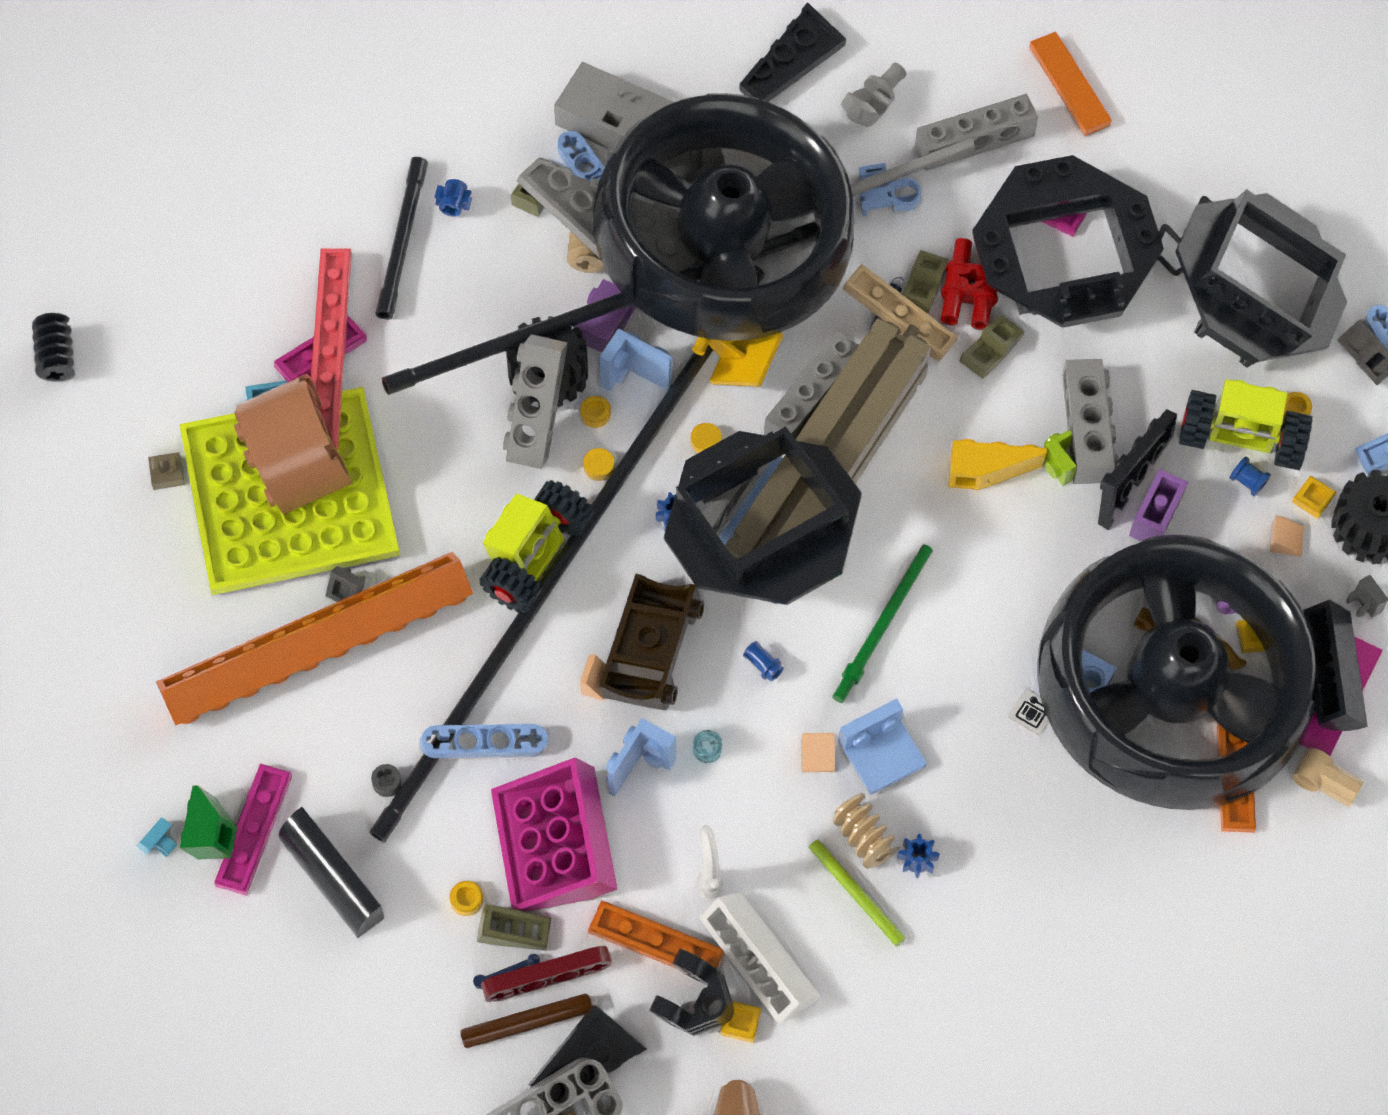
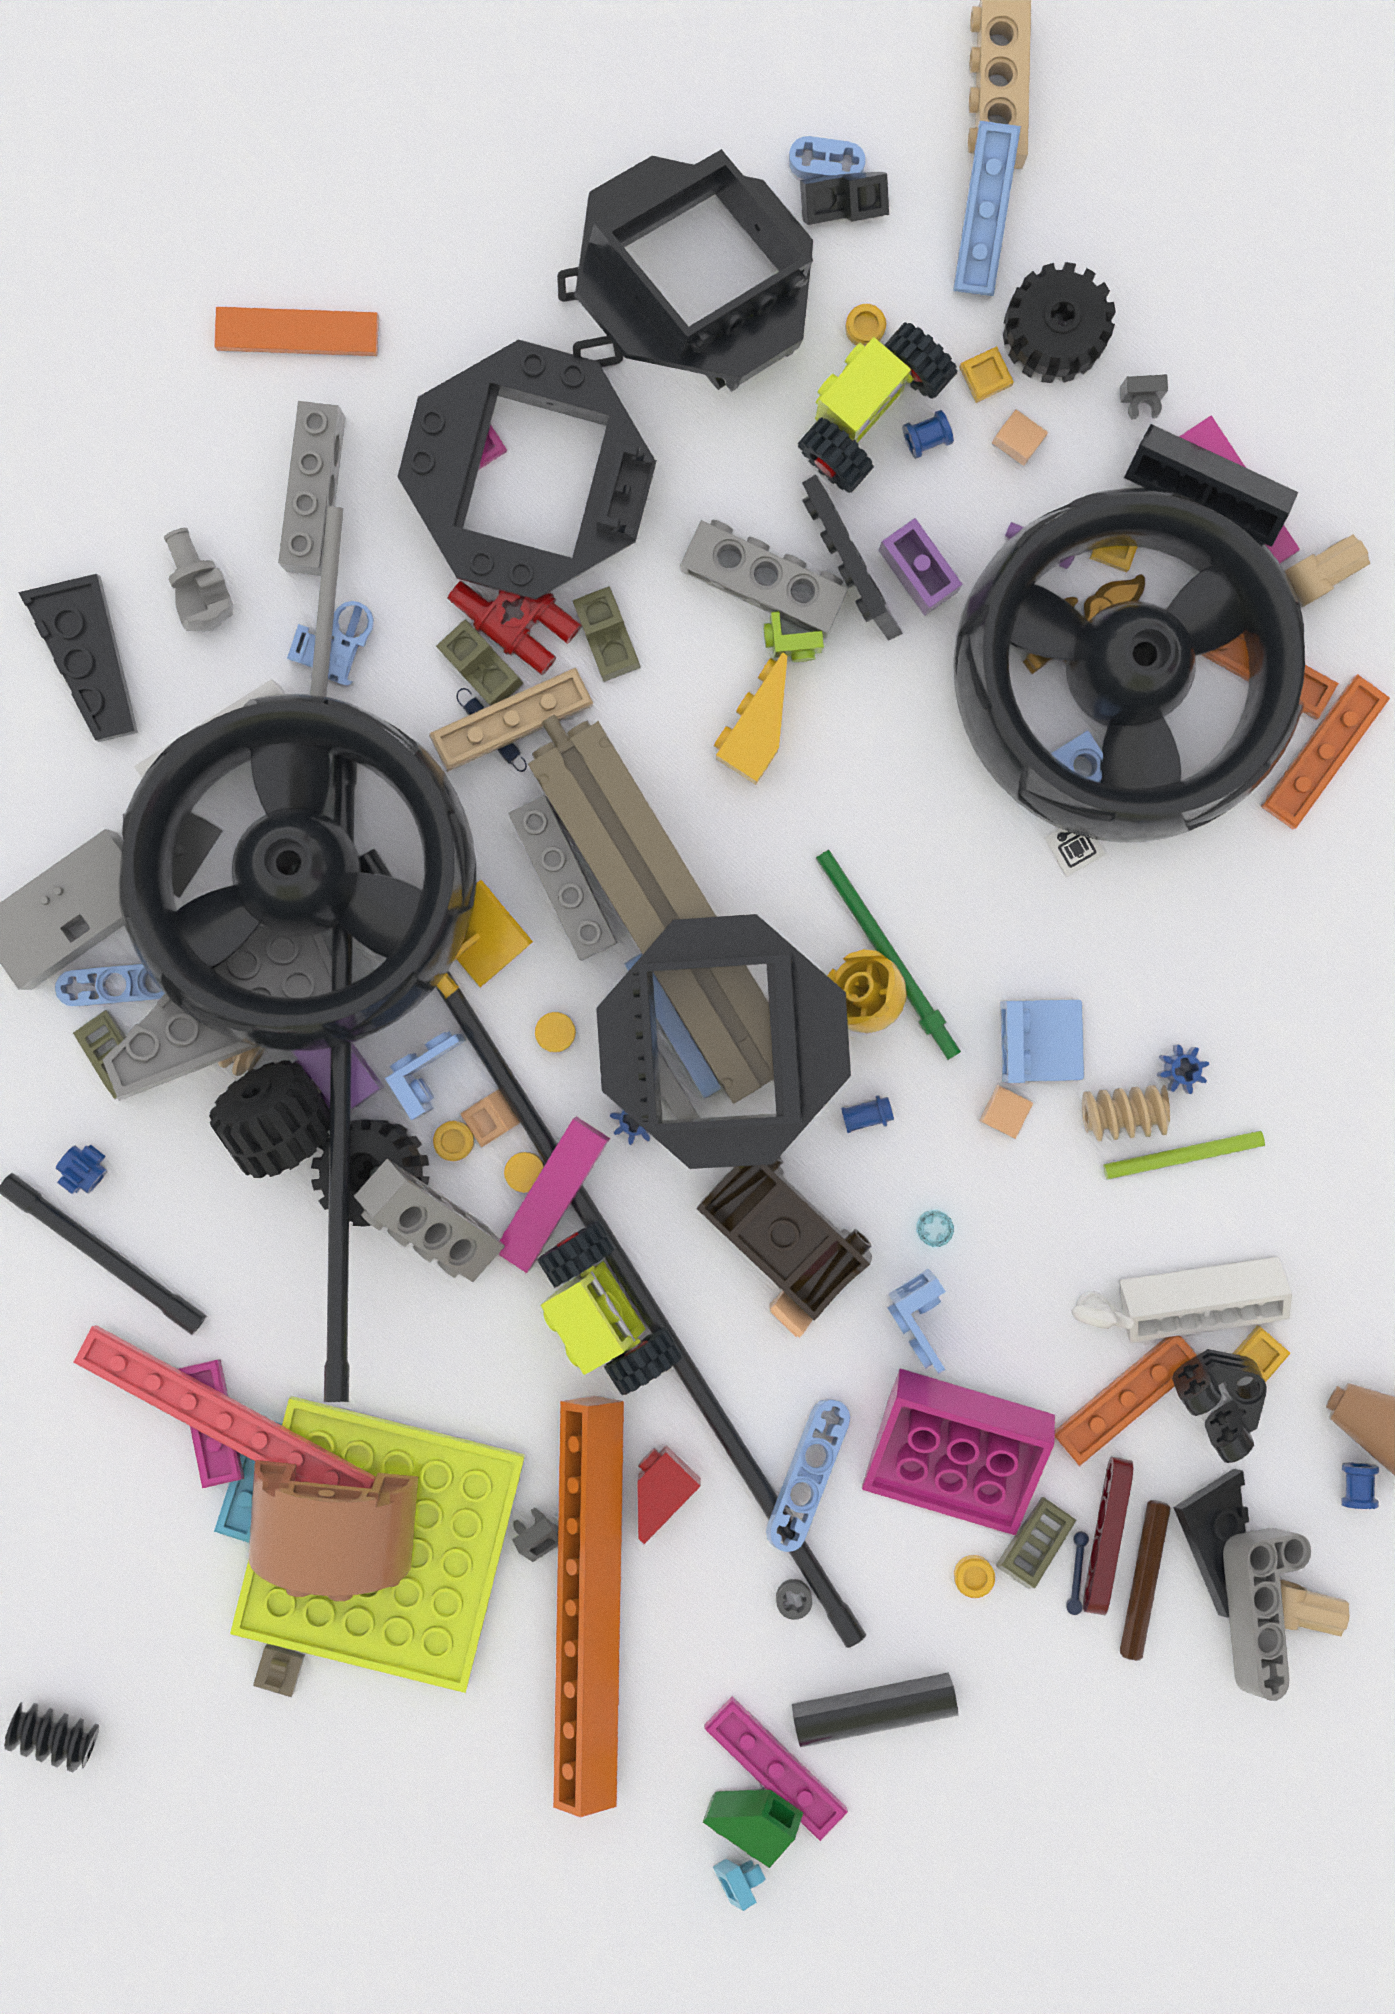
camera: 60 degrees left, 25 degrees up
none -> black wheel [209,1060,330,1178]
none -> light nougat slope [460,1089,520,1148]
none -> dark pink tile [498,1116,610,1273]
none -> red slope [637,1445,701,1544]
none -> yellow cylinder [827,949,906,1034]
none -> orange tile [1260,674,1390,830]

